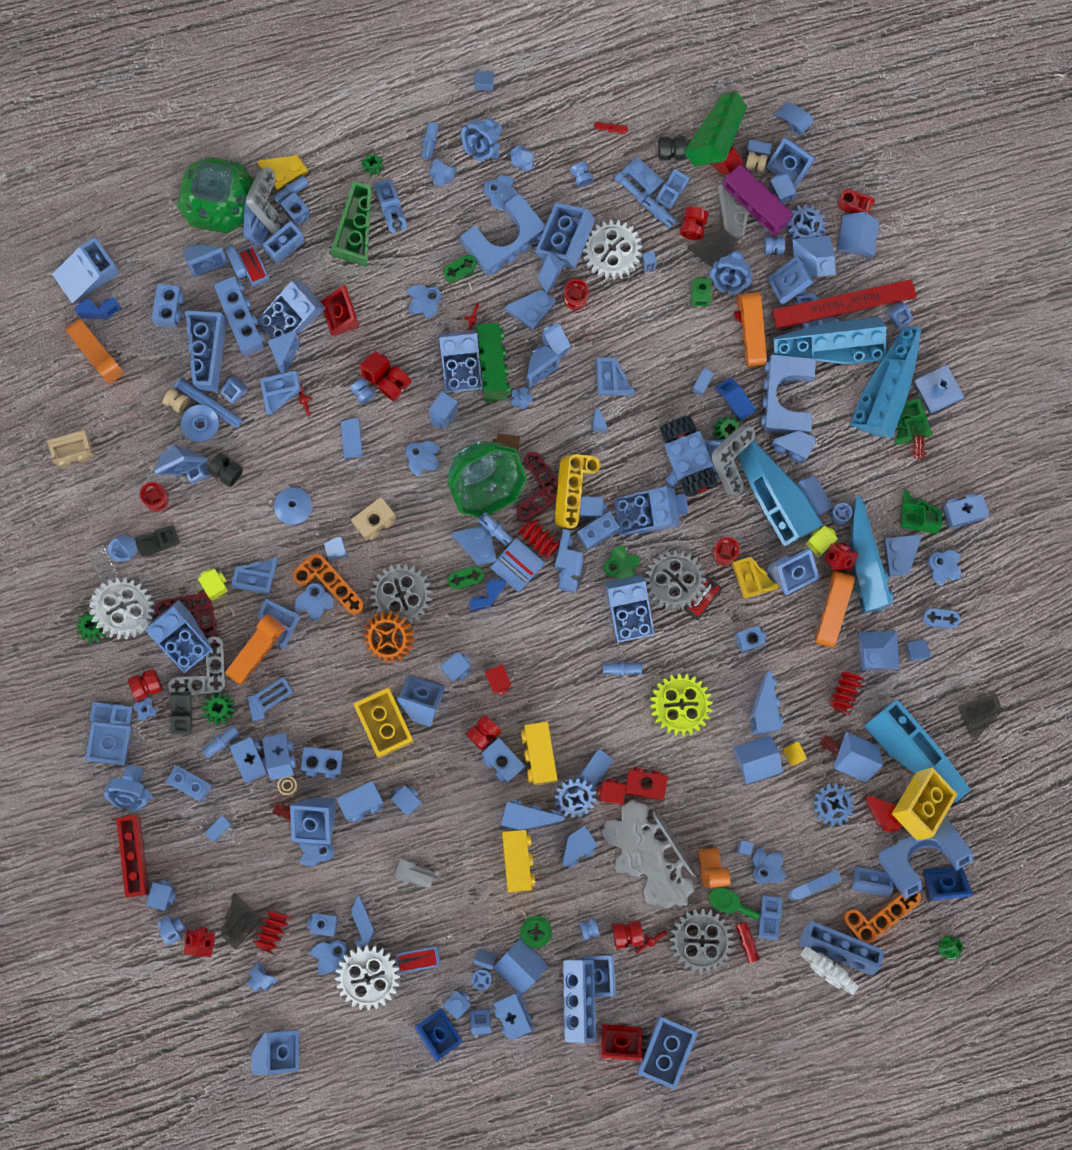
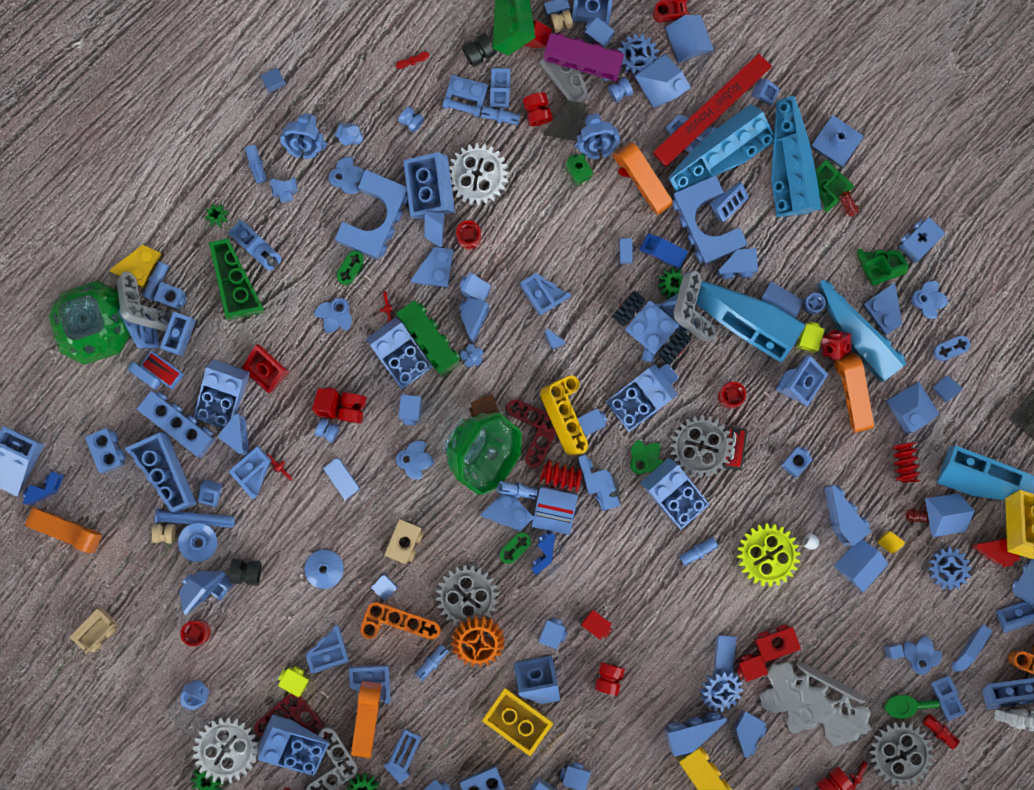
camera: 25 degrees left, 5 degrees up
pearl dark grey slope [136,525,180,557] -> none
medium blue slope [183,245,228,277] -> none
medium blue plate [295,582,334,621] -> none
medium blue brick [482,738,525,783] -> none
yellow brick [521,722,557,786] -> none
medium blue brick [576,511,620,552] -> none
medium blue piece [641,251,657,272] -> none
orange beam [698,847,731,888] -> none
yellow wing [732,557,779,599] -> none
medium blue tile [767,256,813,305] -> none
none -> medium blue pin [414,643,450,681]
none -> medium blue slope [710,182,749,222]
none -> white hinge [802,533,819,550]

